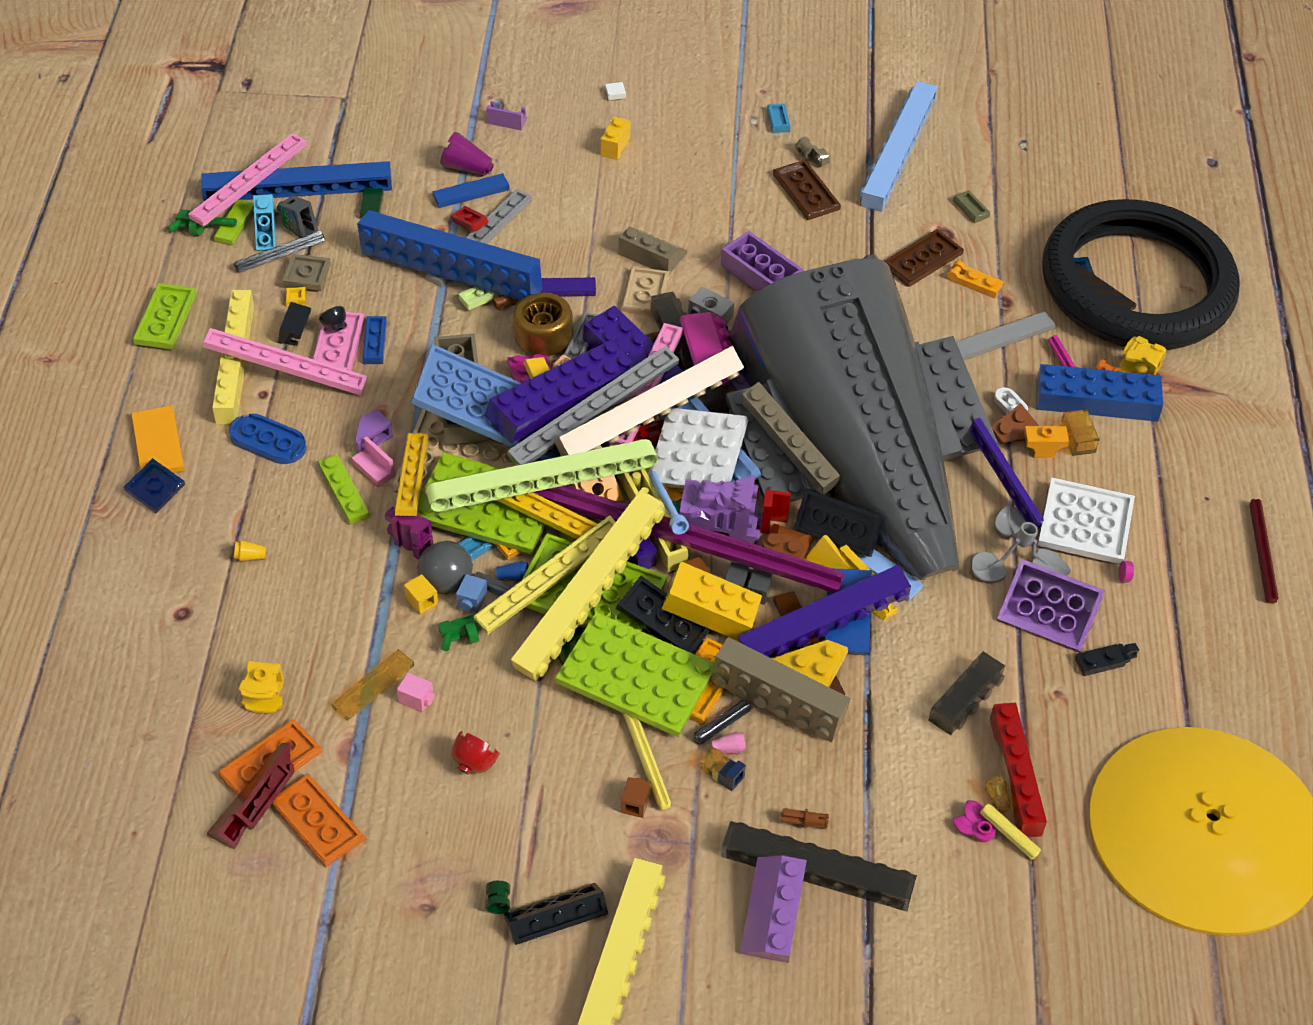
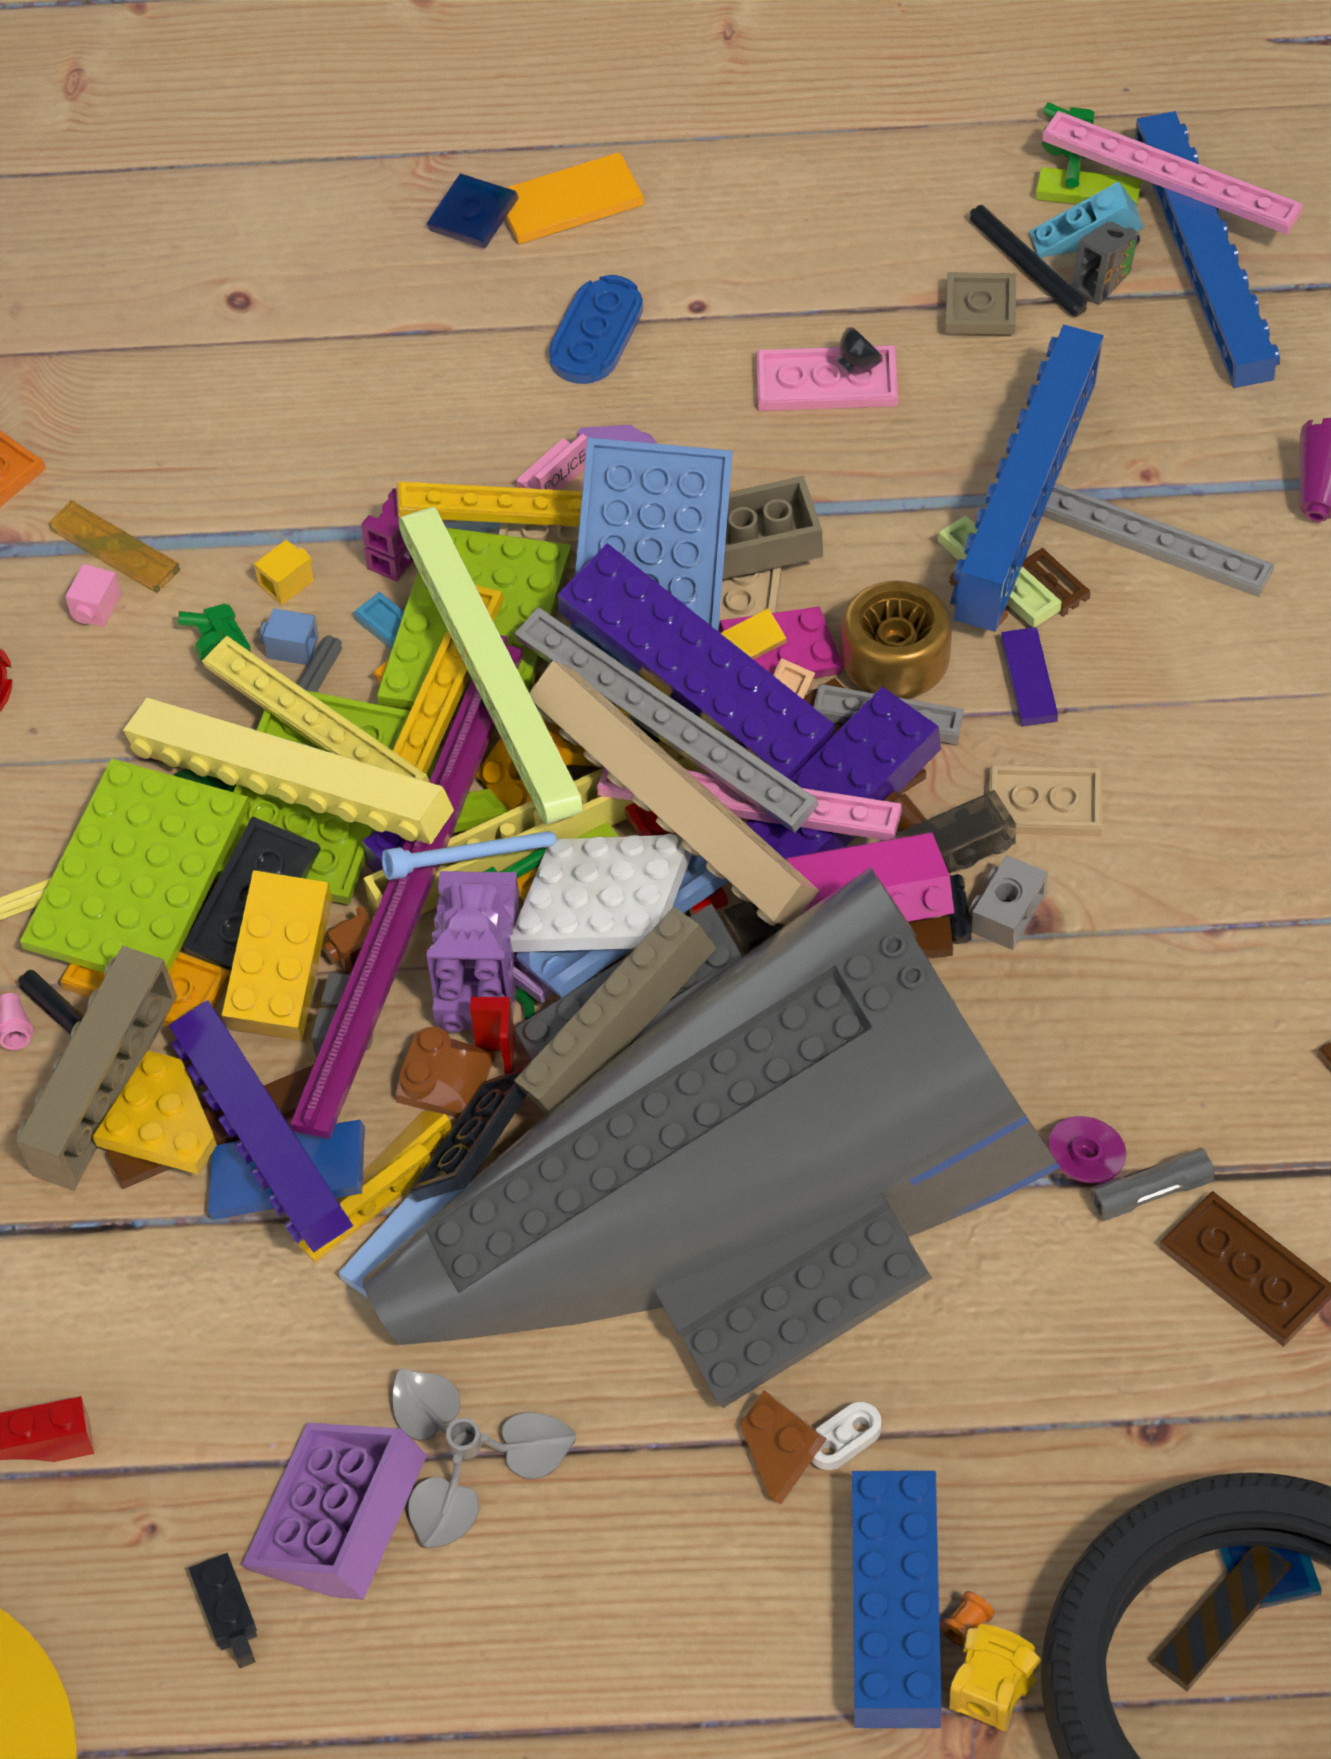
camera: 90 degrees right, 5 degrees up
lime plate [133,283,197,350] -> none
bright pink plate [203,328,367,395] -> none
light yellow brick [213,290,254,424] -> none
yellow cone [234,540,266,561] -> none
yellow piece [238,661,284,713] -> none
black hinge [278,302,311,346] -> none
yellow tile [286,287,306,307] -> none
lime plate [318,454,370,525] -> none
dark green tile [360,188,384,218] -> none
blue tile [363,316,387,364] -> none
dark grey cylinder [417,541,473,594] -> none
blue tile [433,173,510,208] -> none
red plate [451,206,489,232] -> none
blue cone [496,560,529,582] -> none
dark tan slope [619,227,687,274] -> none
medium lavender brick [721,230,804,291] -> none
clear smoke brick [928,651,1005,735] -> none
light orange plate [947,260,1004,298] -> none
light grey tile [956,311,1055,360] -> none
dark purple tile [969,417,1044,529] -> none
light orange brick [1024,426,1069,458] -> none
white plate [1037,478,1135,564] -> none
dark pink axle [1048,335,1075,367] -> none
clear yellow brick [1059,409,1100,456] -> none
dark pink tile [1119,560,1134,583] -> none

